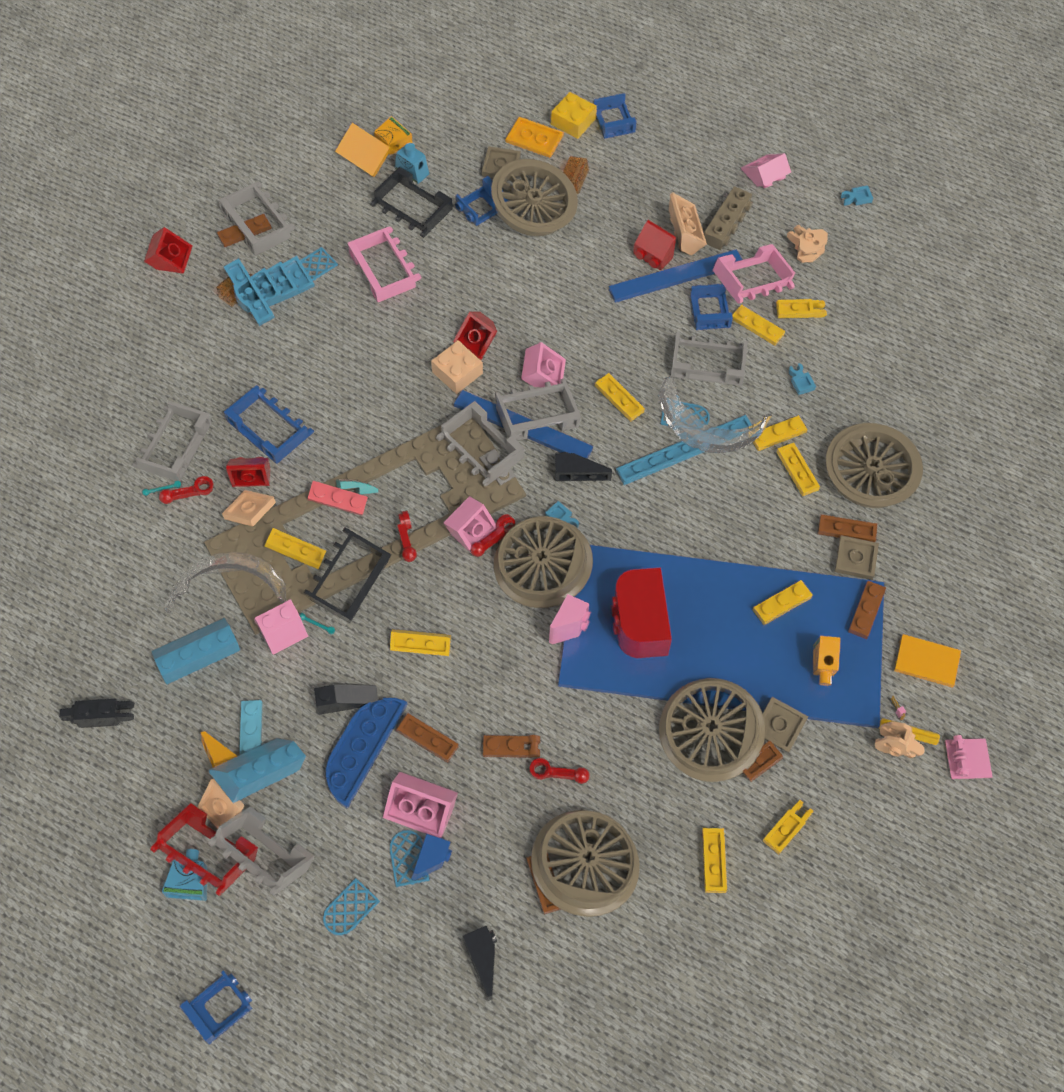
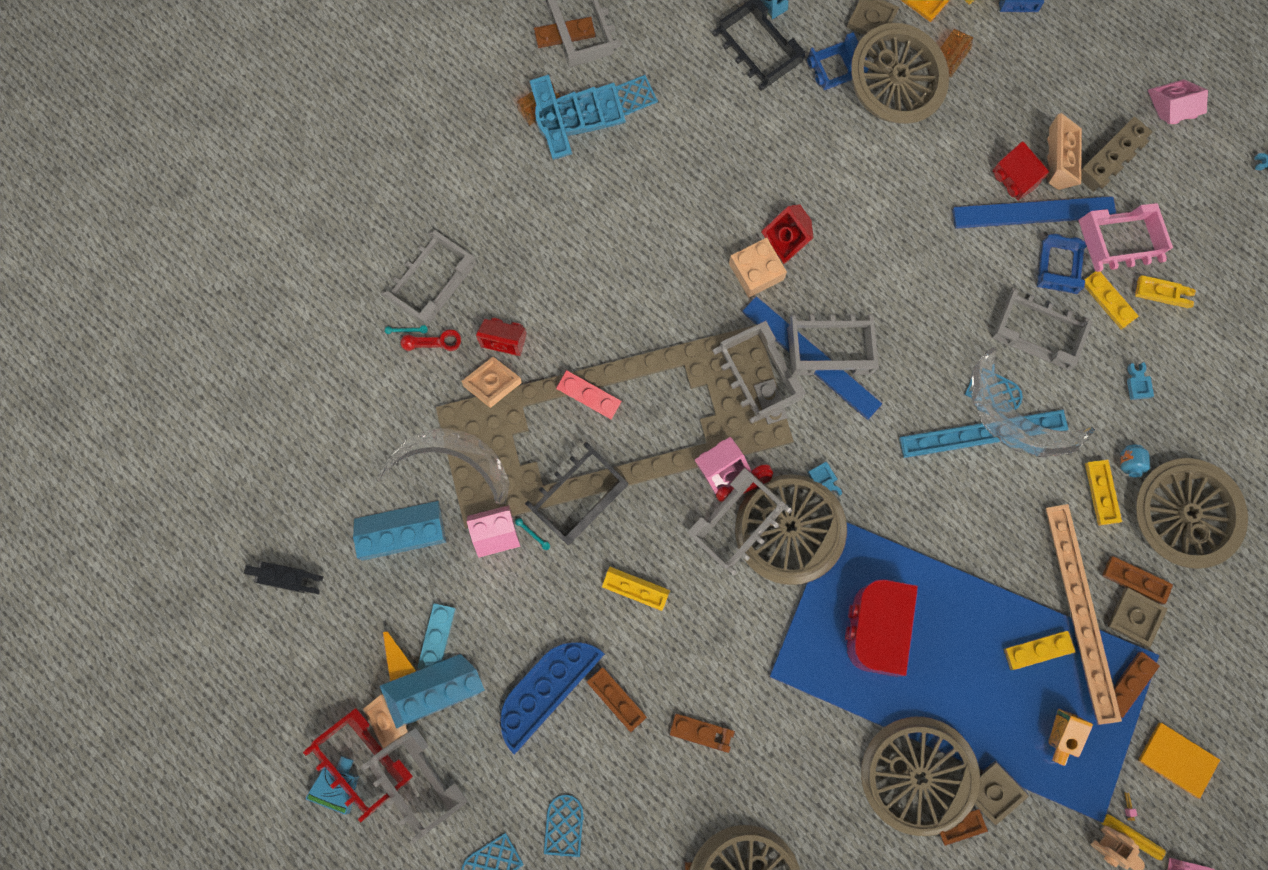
camera: 15 degrees right, 15 degrees up
red slope [144,227,193,273] -> none
blue hinge [224,385,314,464] -> none
yellow plate [264,528,326,569] -> none
black slope [314,685,378,715] -> none
teal slope [336,479,378,495] -> none
bright pink hinge [348,226,421,302] -> none
bright pink slope [383,772,458,838] -> none
red piece [397,510,417,562] -> none
blue slope [411,834,452,881] -> none
bright pink slope [521,342,566,388] -> none
red piece [530,758,590,784] -> none
bright pink slope [549,594,591,644] -> none
black slope [555,452,612,481] -> none
yellow plate [595,373,645,422] -> none
yellow plate [750,415,808,451] -> none
light nougat hinge [787,225,828,263] -> none
none -> light grey hinge [687,468,793,576]
none -> light nougat plate [1046,504,1122,725]
none -> dark azure head [1120,444,1150,477]

